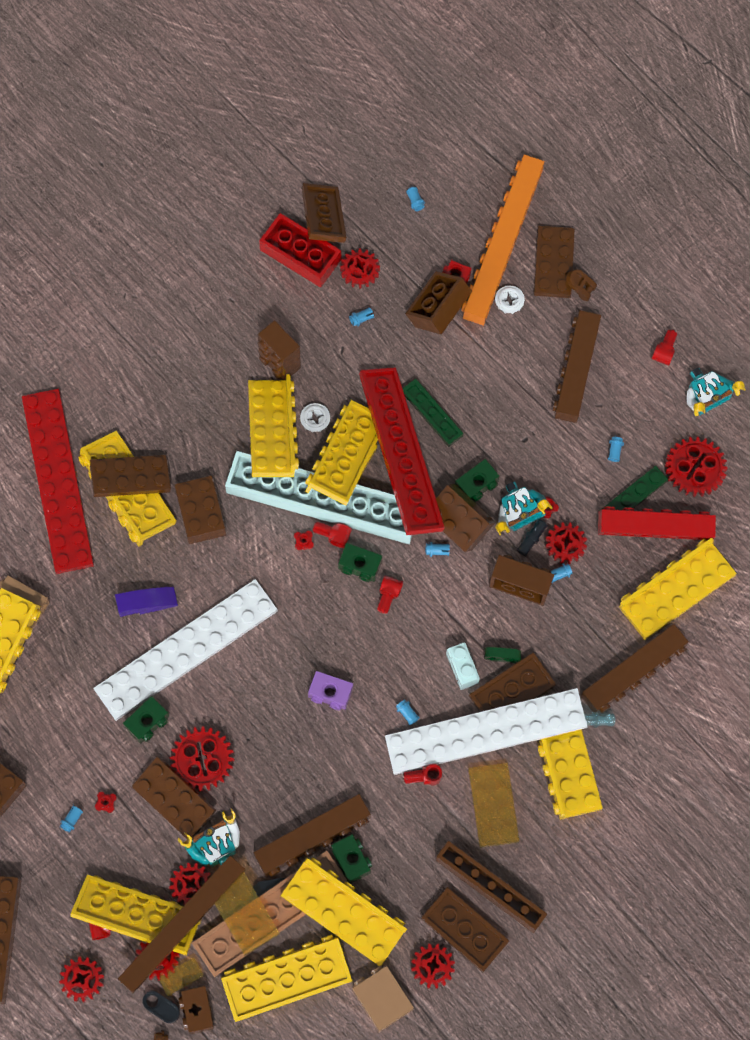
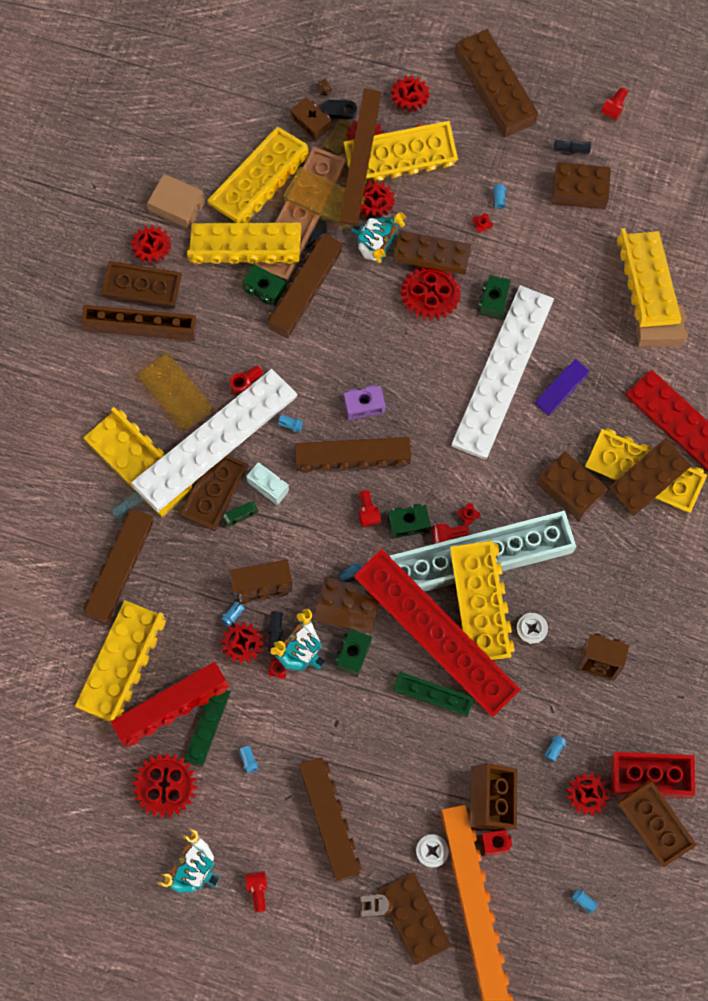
camera: 145 degrees right, 0 degrees up
yellow bracket [248,374,299,477] -> none
none -> reddish brown brick [295,437,411,473]

